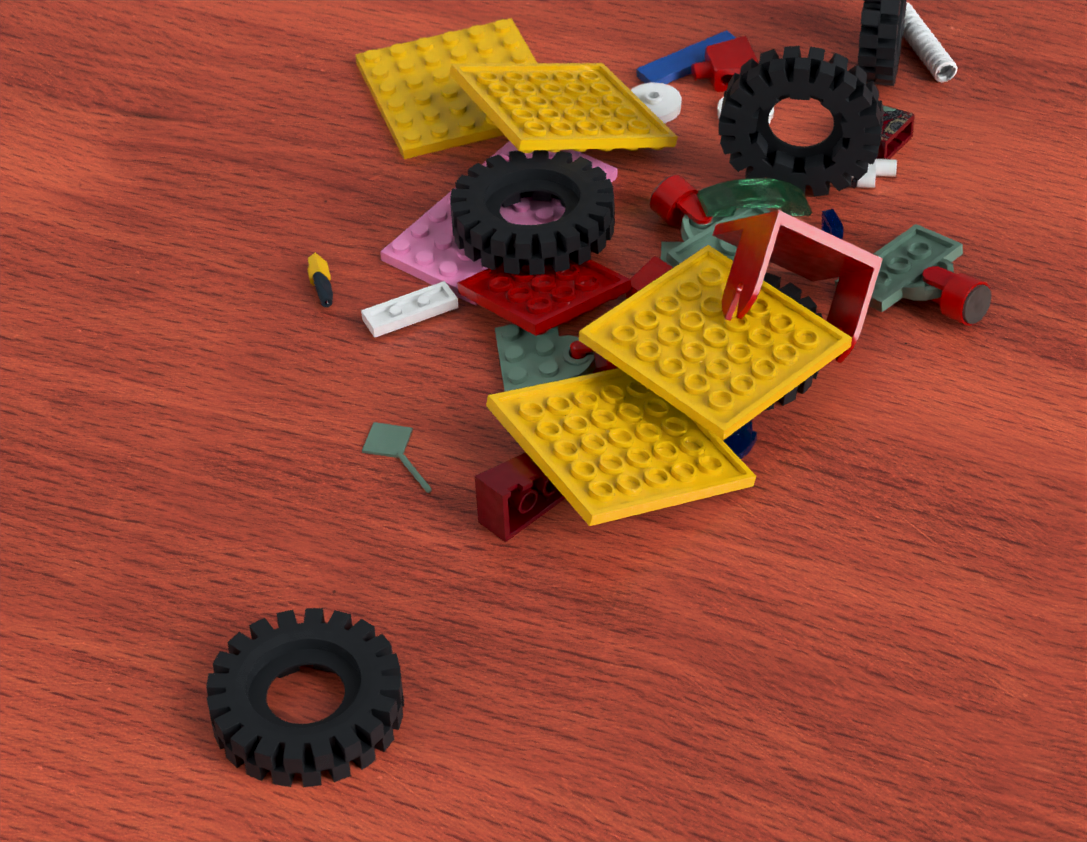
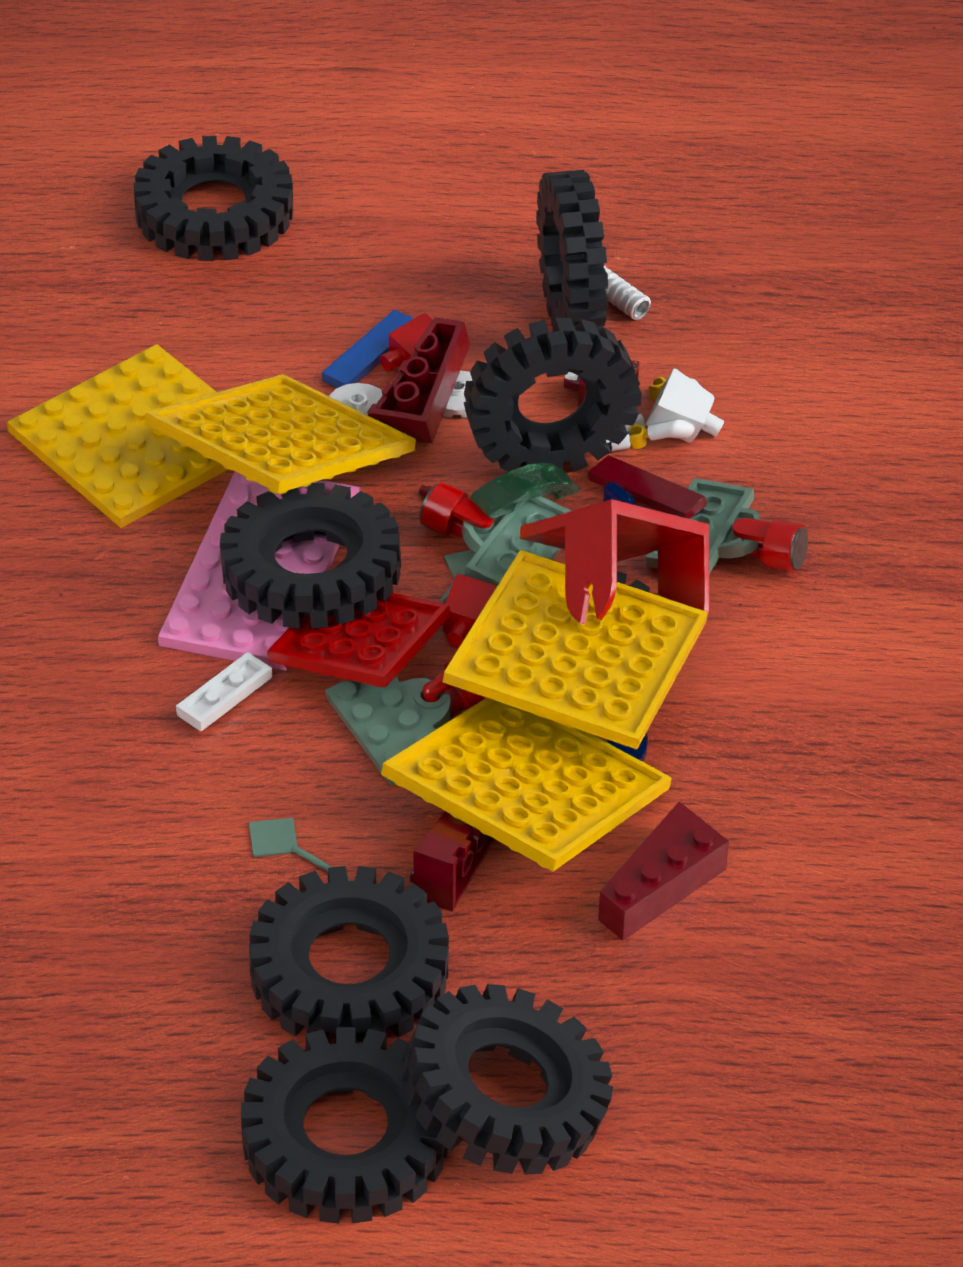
camera: 25 degrees left, 0 degrees up
piece [307,252,333,307] -> none
none -> black tyre [249,866,449,1042]
none -> dark red wedge [367,317,470,444]
none -> black tyre [401,984,613,1175]
none -> dark red tile [588,455,707,519]
none -> dark red wedge [598,801,729,940]
none -> white torso [629,368,724,449]

